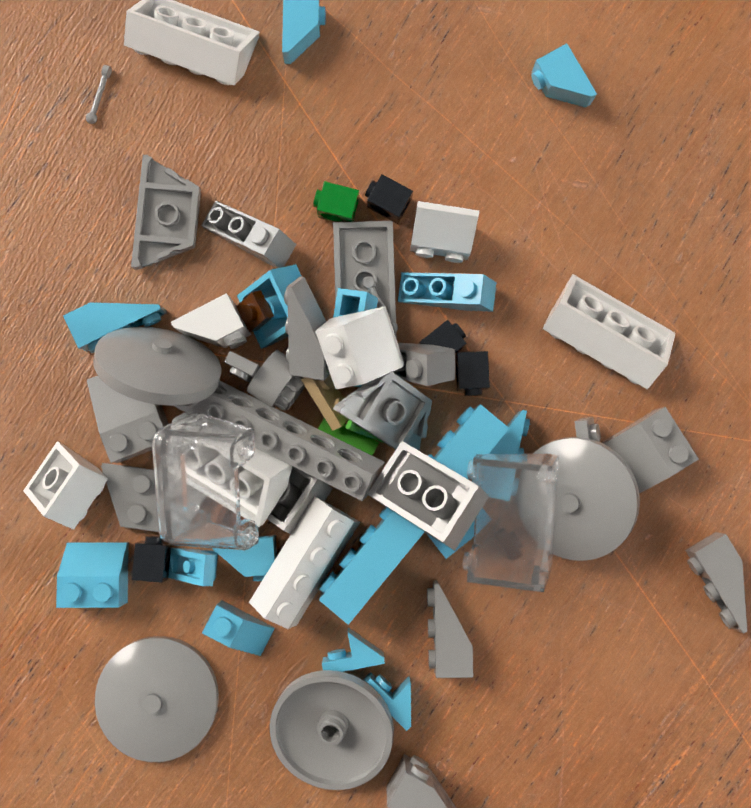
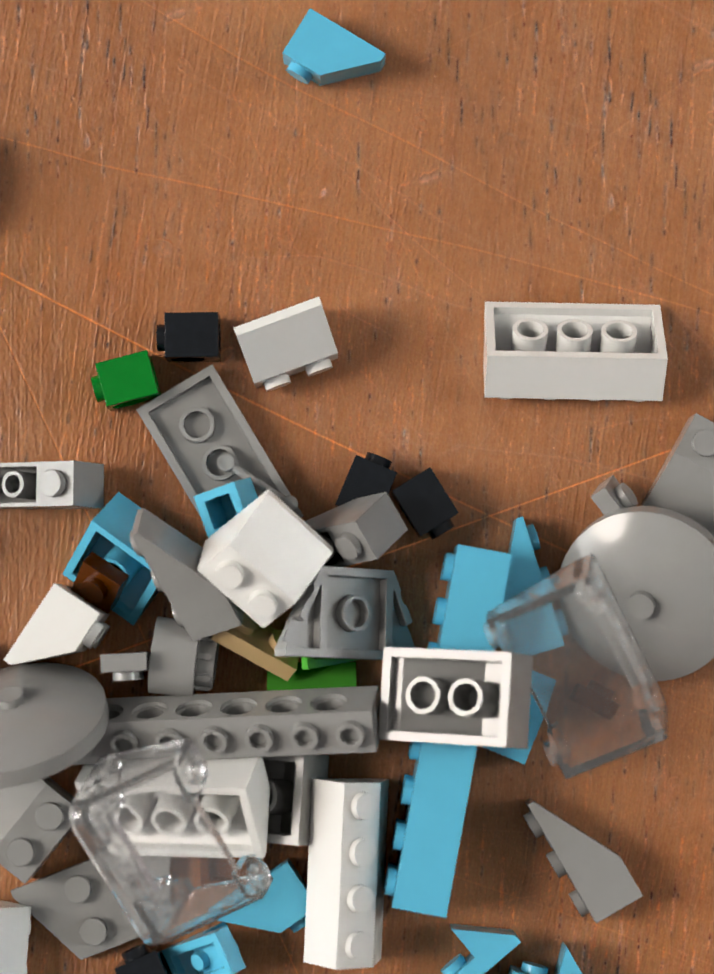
camera: 30 degrees left, 0 degrees up
medium azure slope [398,272,497,312] -> none

